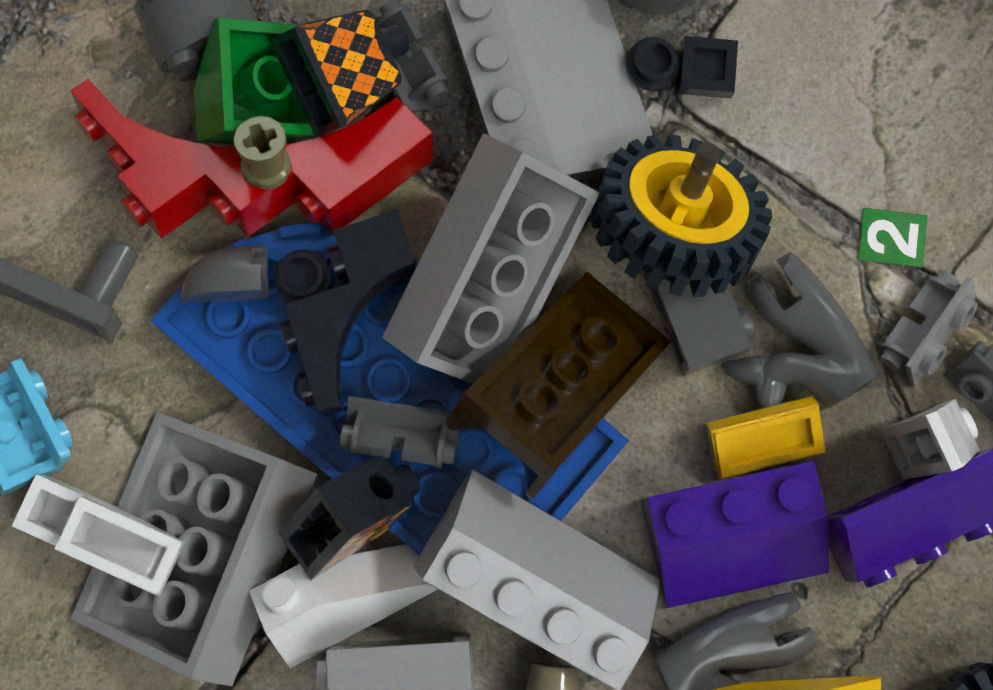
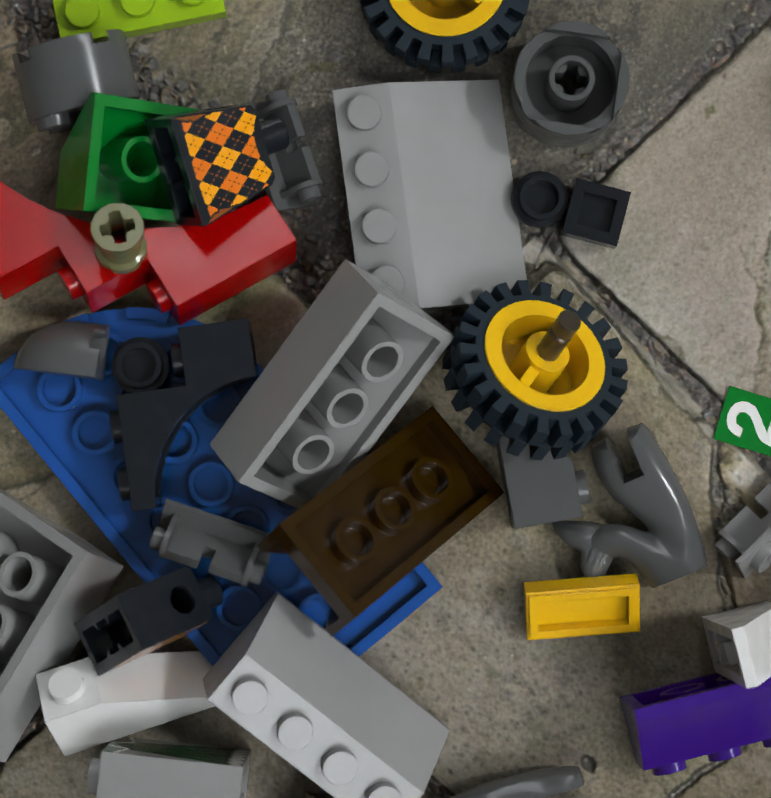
camera: 10 degrees right, 5 degrees up
dark purple slope [641,461,829,608] -> none

